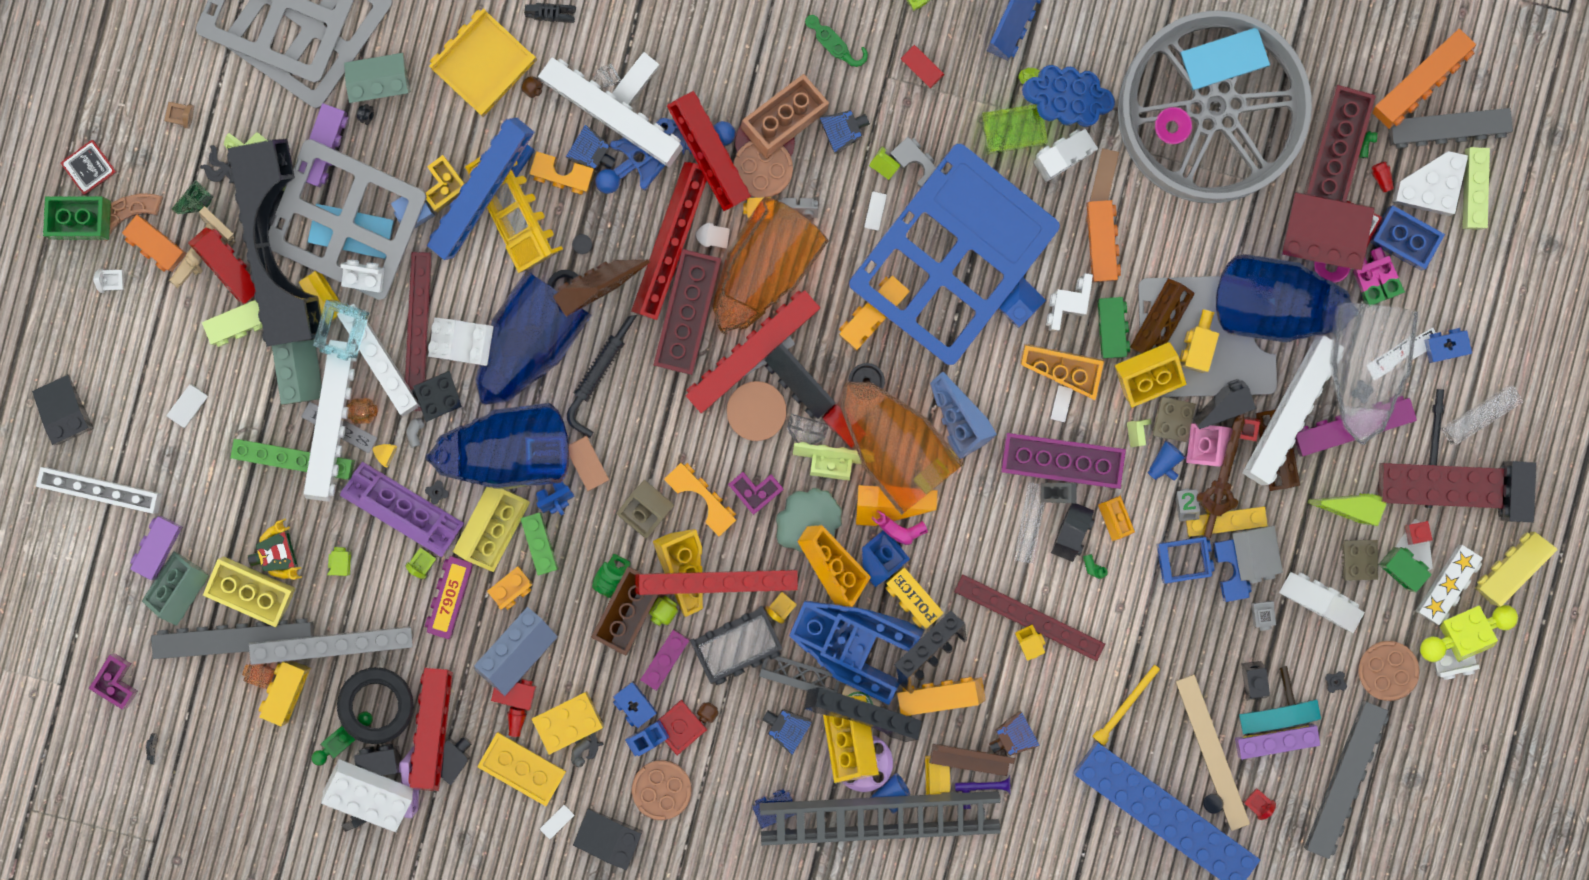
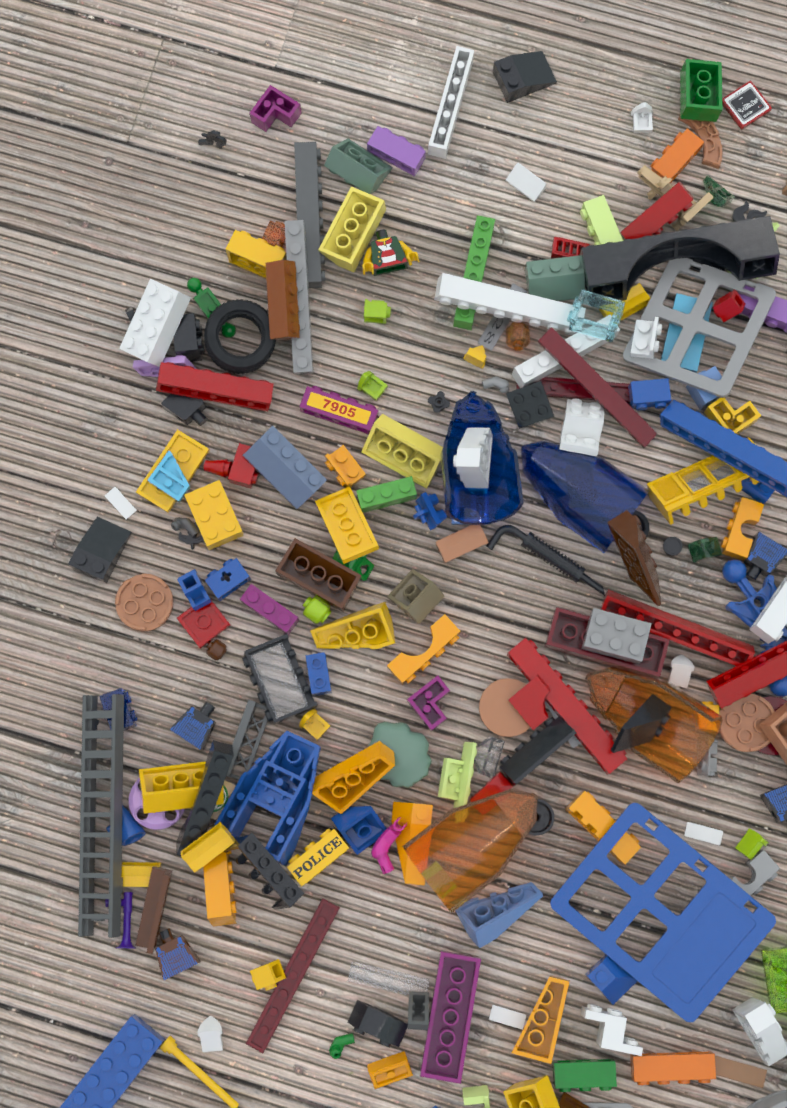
camera: 95 degrees right, 10 degrees down
medium lavender slope [340,462,464,557] -> none
red brick [635,570,798,595] -> none
none -> medium azure wing [148,451,190,503]
none -> yellow piece [180,822,235,873]
none -> white tile [197,1016,223,1052]
none -> dark orange brick [265,260,300,340]
none -> blue brick [305,652,332,696]
none -> yellow plate [315,486,379,564]
none -> white brick [453,428,493,488]
none -> red tile [509,675,551,730]
none -> dark red tile [537,327,657,448]
none -> red slope [551,237,590,259]
none -> light grey brick [582,608,652,664]
none -> black slope [610,694,672,753]
none -> blue brick [628,378,671,411]
none -> clear green bracket [688,537,722,562]
none -> red brick [713,289,746,323]

